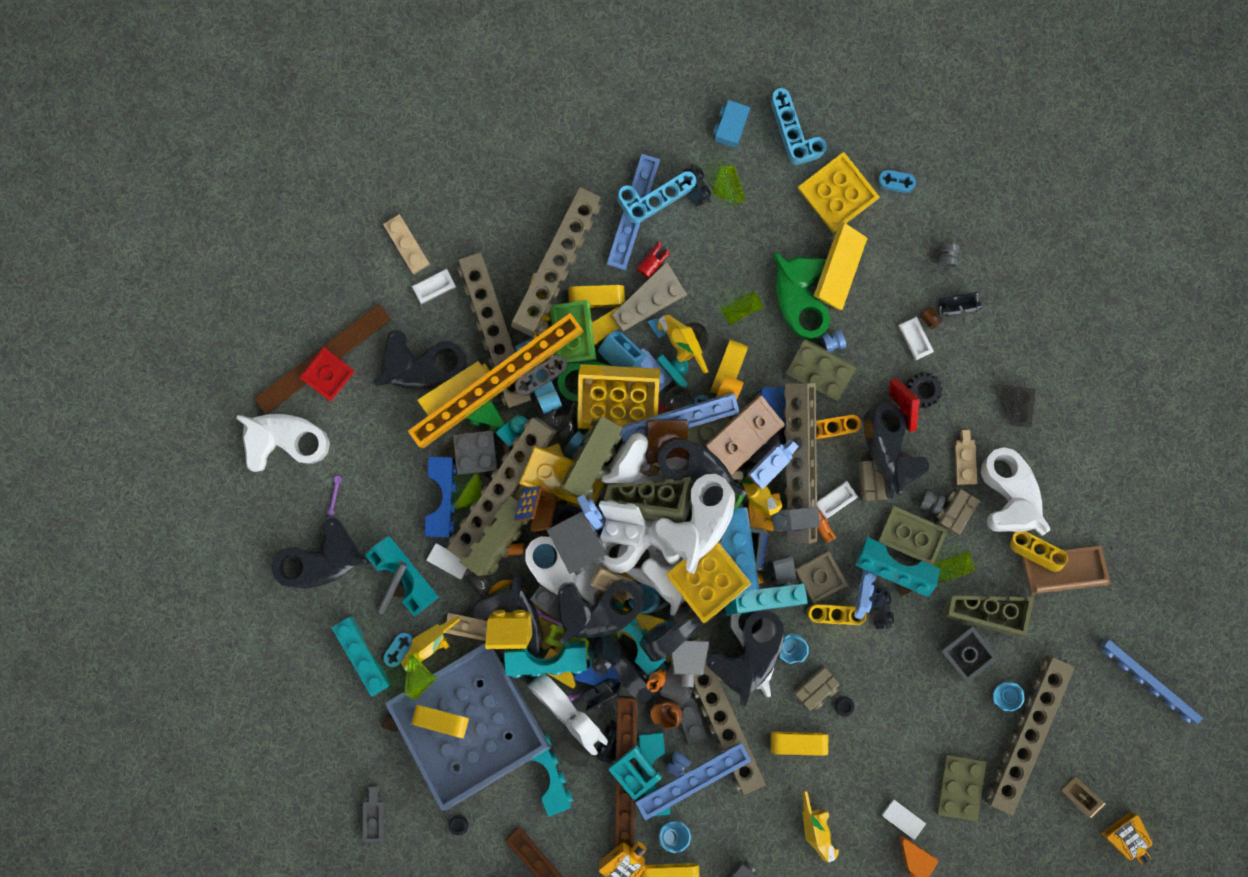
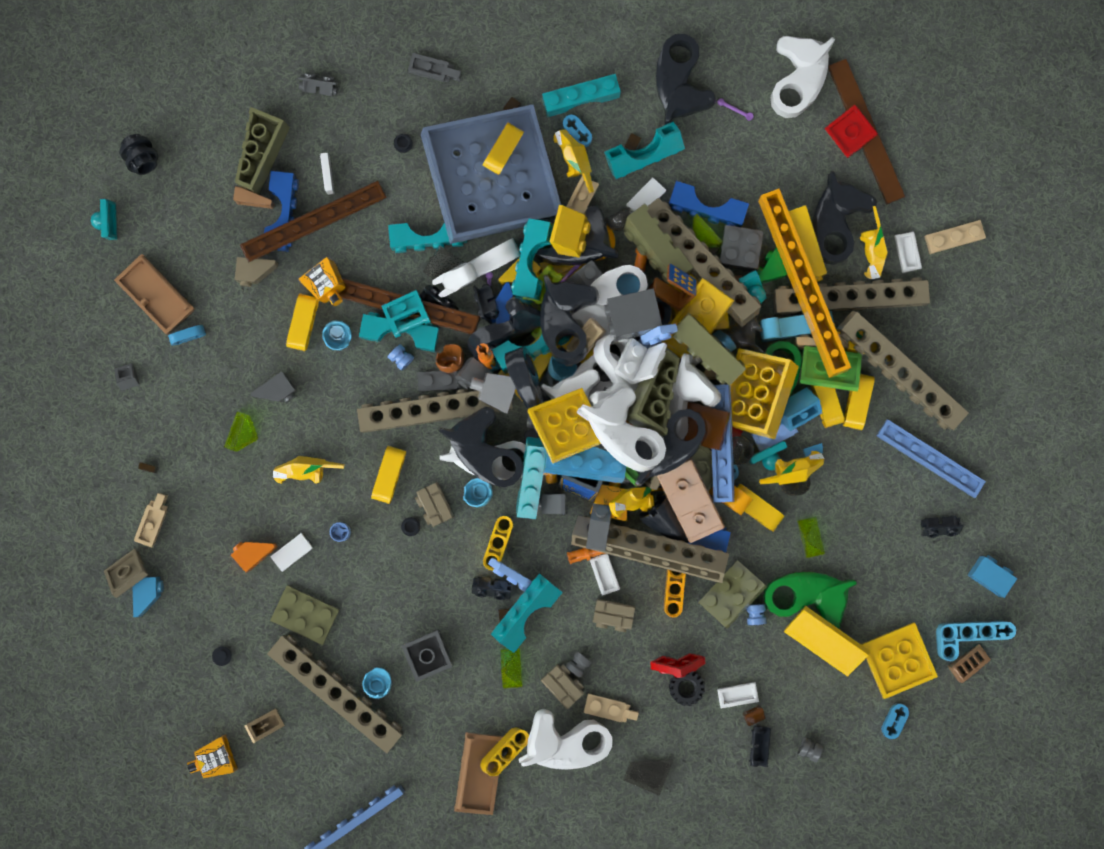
camera: 105 degrees right, 0 degrees up
dark grey bar [377,561,407,614] -> none
clear neon green slope [405,654,437,700] -> none
dark grey beam [515,356,567,396] -> none
dark tan wing [611,262,687,333] -> none
medium azure beam [617,172,696,223] -> none
medium blue plate [635,742,751,820] -> none
red hinge [636,241,671,279] -> none
dark brown piece [639,464,660,477] -> none
clear neon green slope [713,165,747,204] -> none
light blue hinge [748,440,798,489] -> none
dark tan tile [795,550,848,604] -> none
black animal [863,402,929,498] -> none
olive plate [878,506,948,565] -> none
olive wedge [942,596,1034,637] -> none
none -> black plate [212,646,232,666]
none -> medium blue wheel [330,522,351,542]
none -> yellow animal [860,206,888,279]
none -> medium nougat slope [948,644,991,683]

